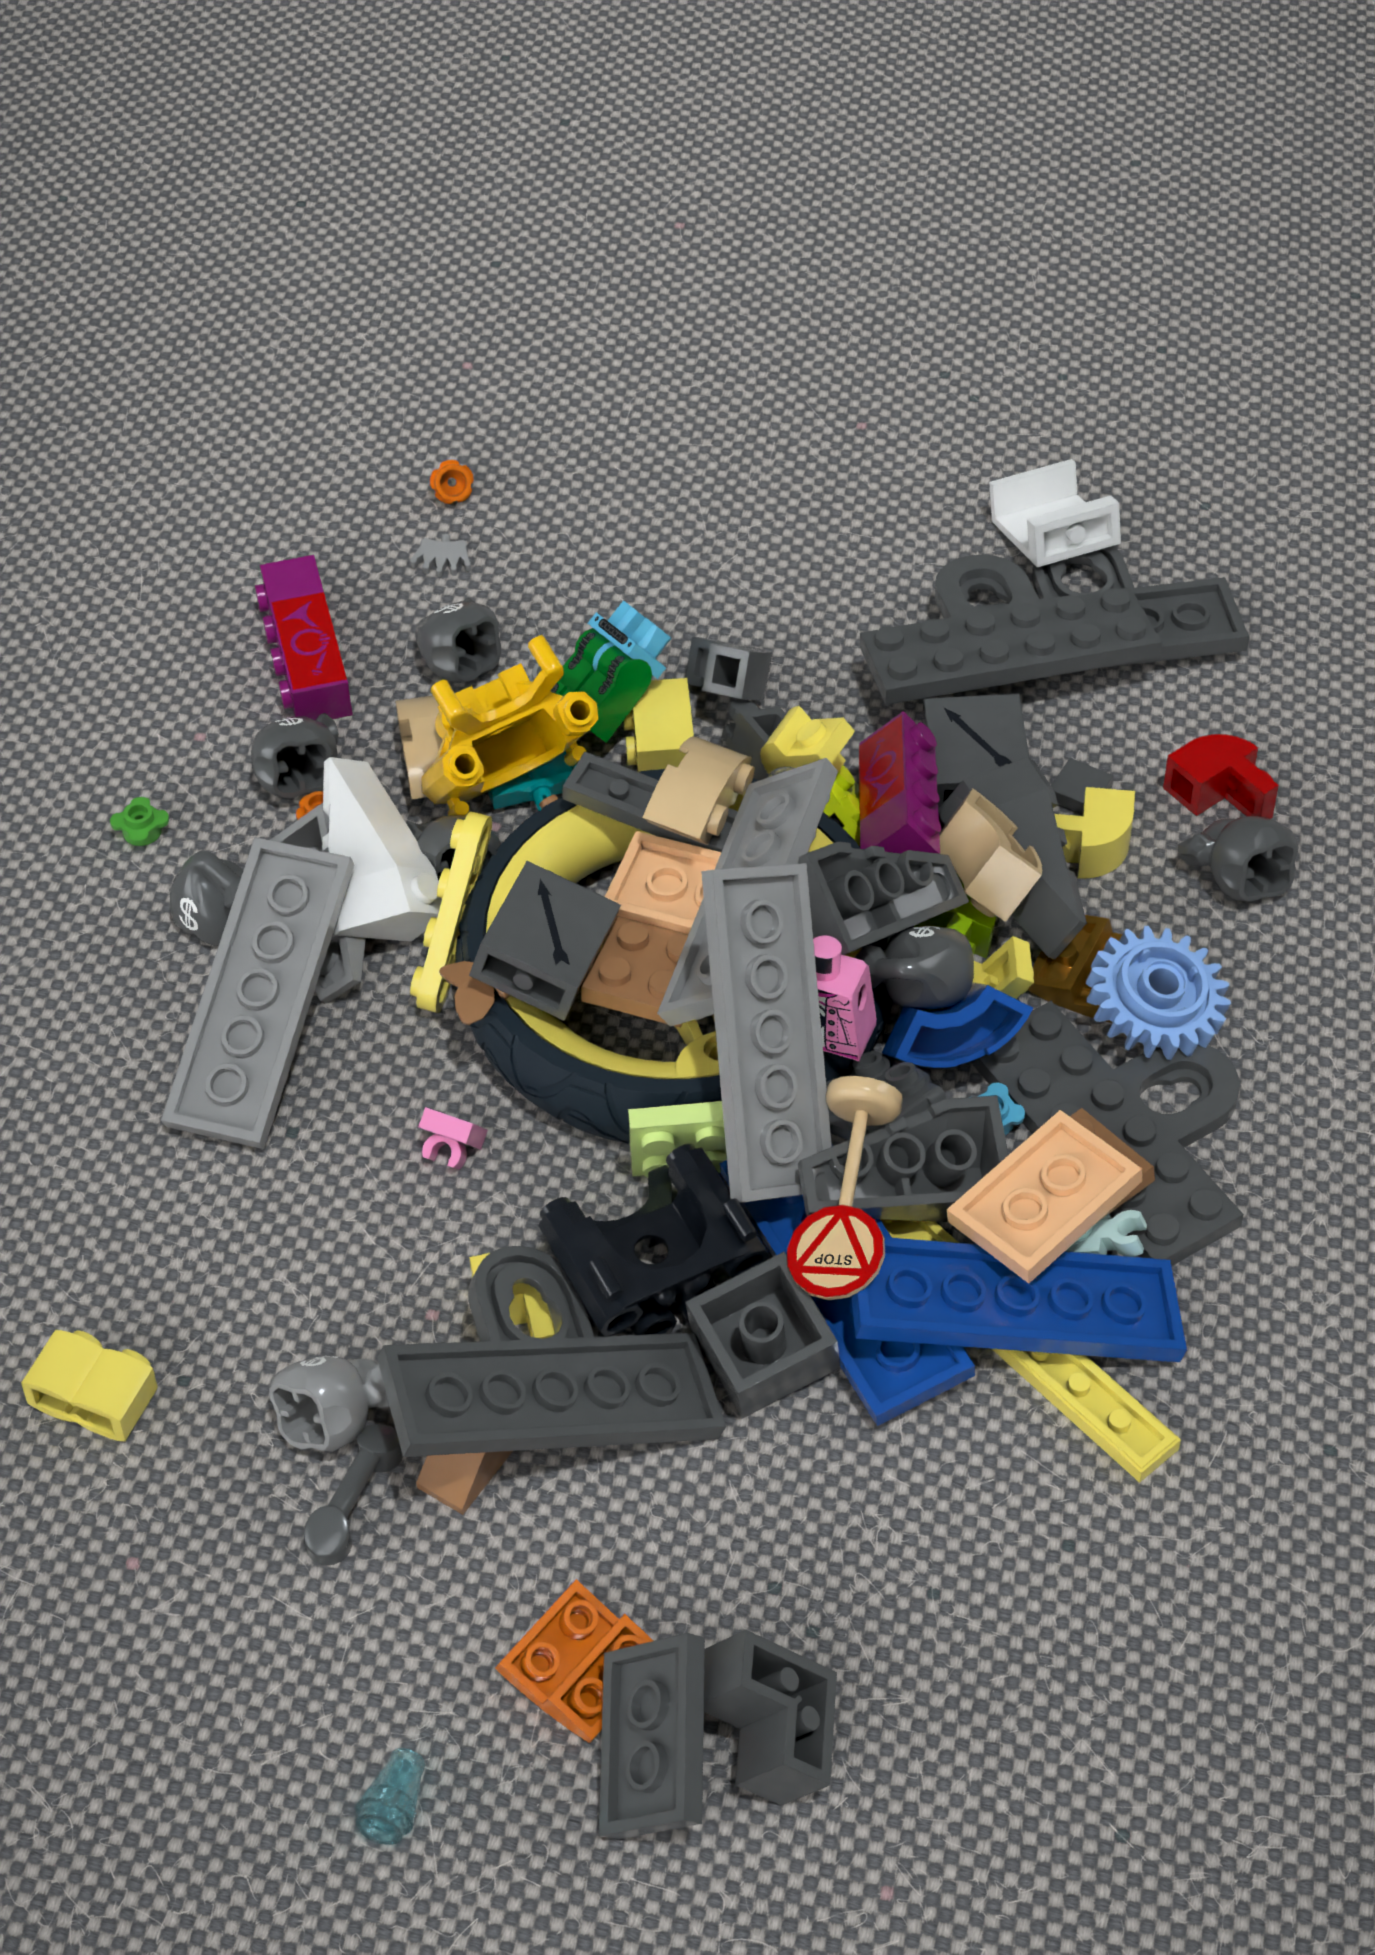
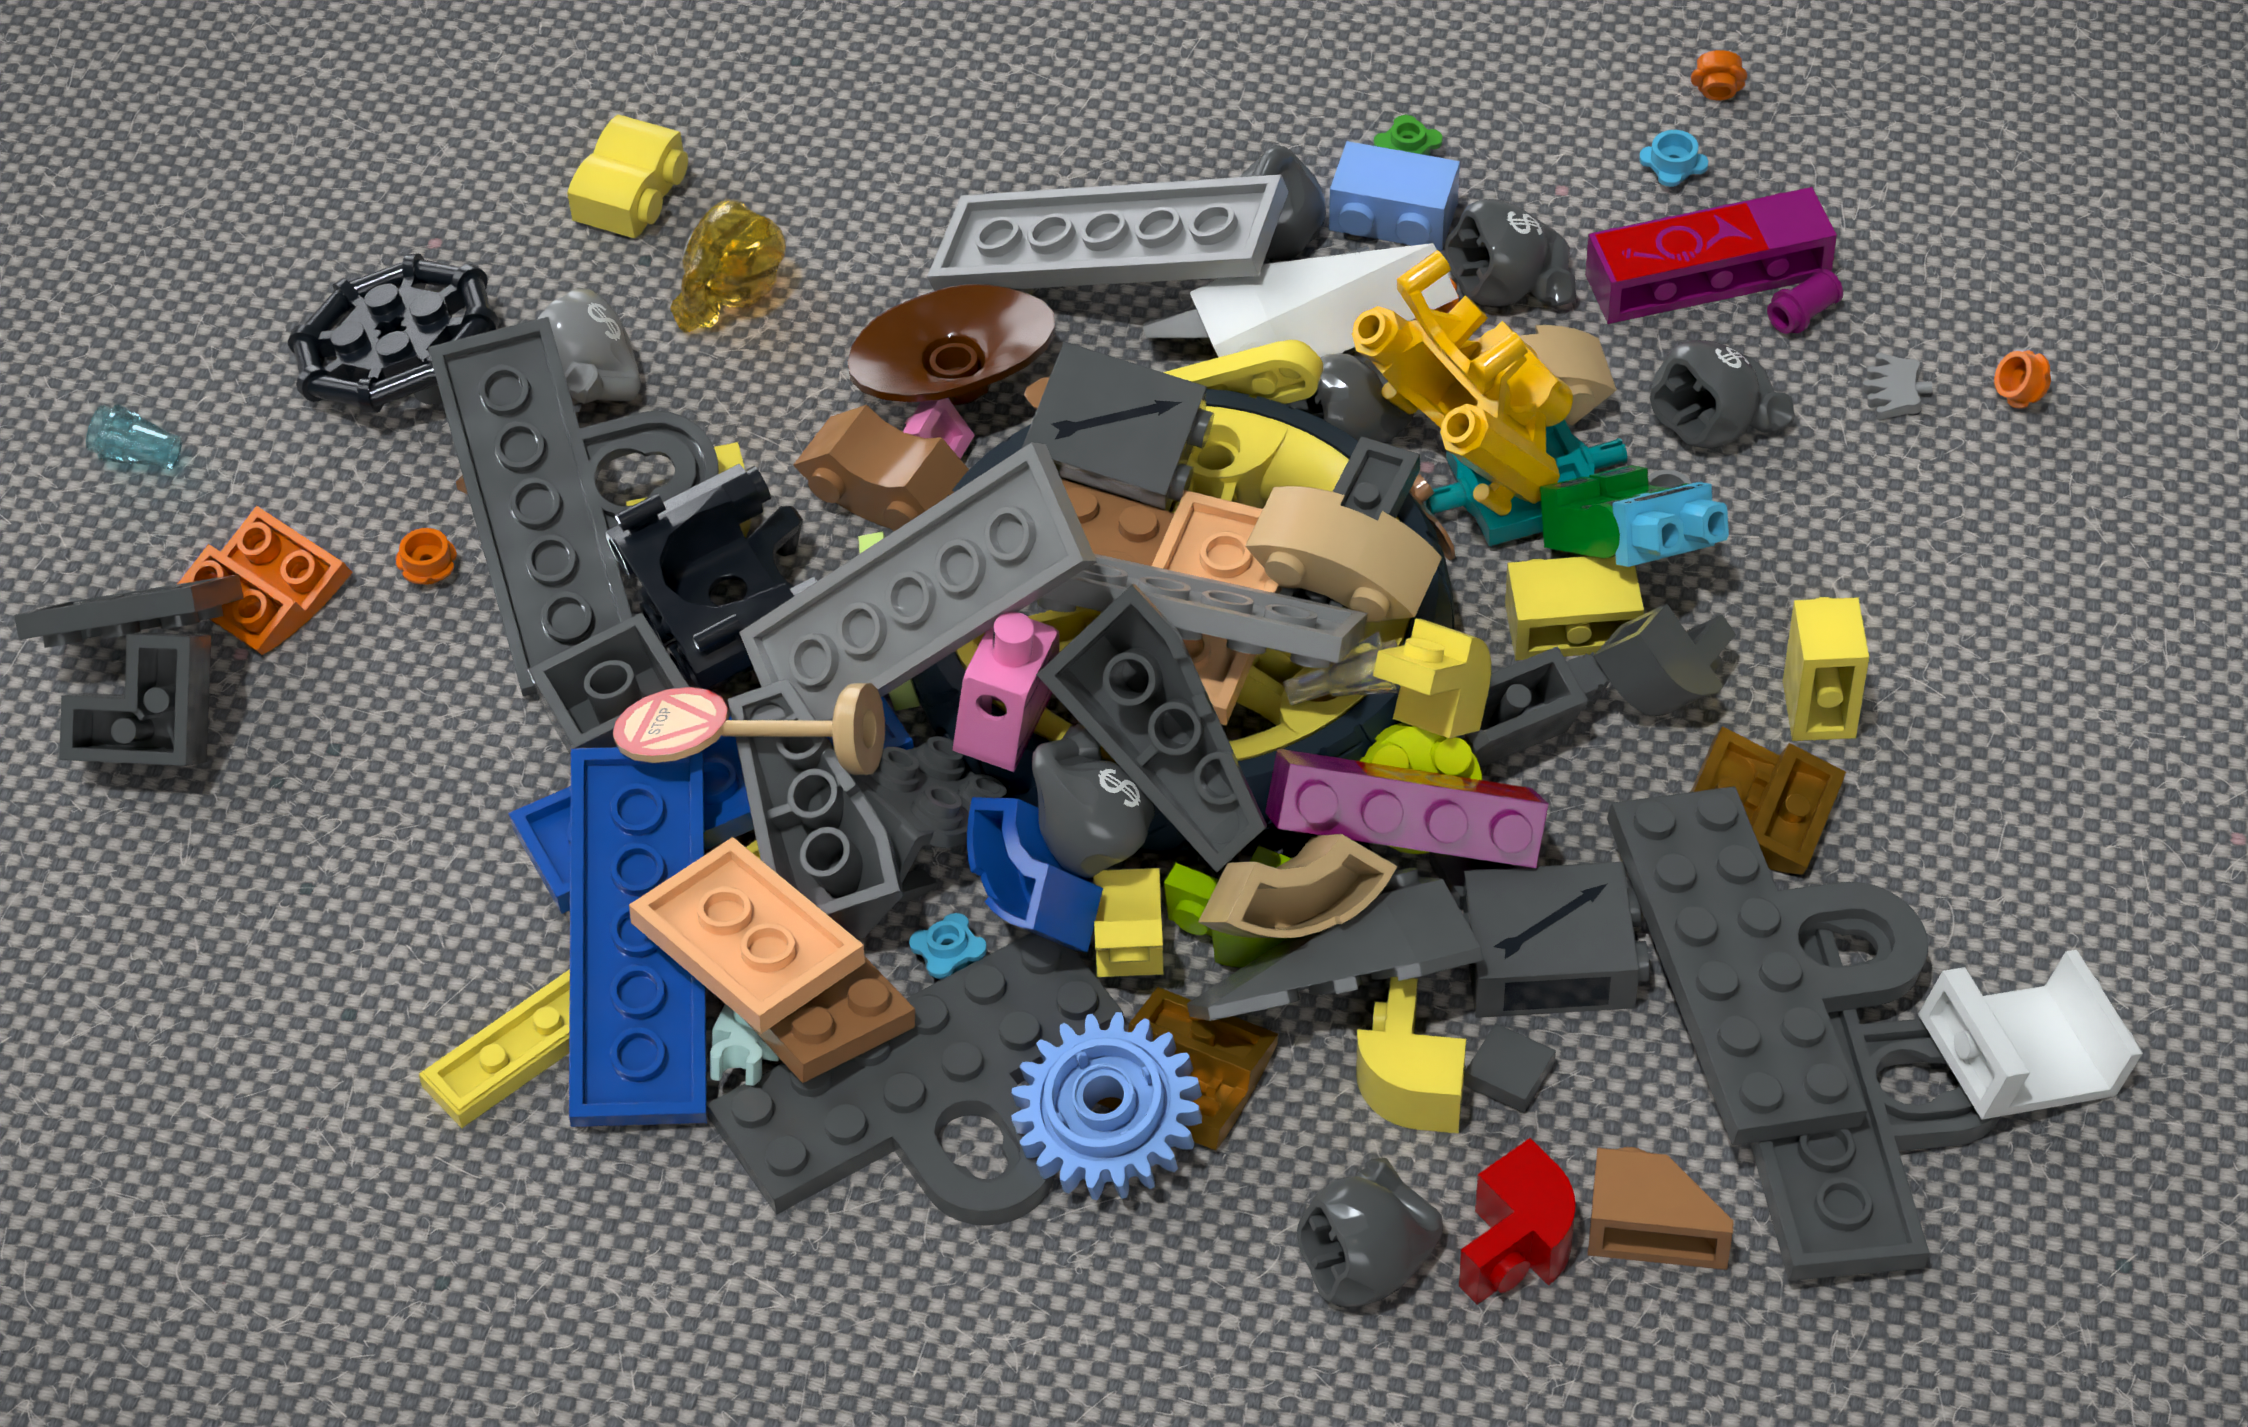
camera: 90 degrees right, 0 degrees up
none -> black plate [288,253,499,414]
none -> orange plate [396,528,457,585]
none -> clear yellow piece [670,199,786,333]
none -> medium nougat brick [793,405,969,531]
none -> reddish brown hat [847,284,1056,406]
none -> light blue brick [1329,141,1460,251]
none -> medium nougat slope [1588,1147,1733,1270]
none -> medium azure plate [1639,130,1709,187]
none -> pearl gold slope [1690,726,1846,875]
none -> orange plate [1691,50,1747,101]
none -> magenta pin [1767,269,1843,334]
none -> light yellow brick [1783,597,1869,741]

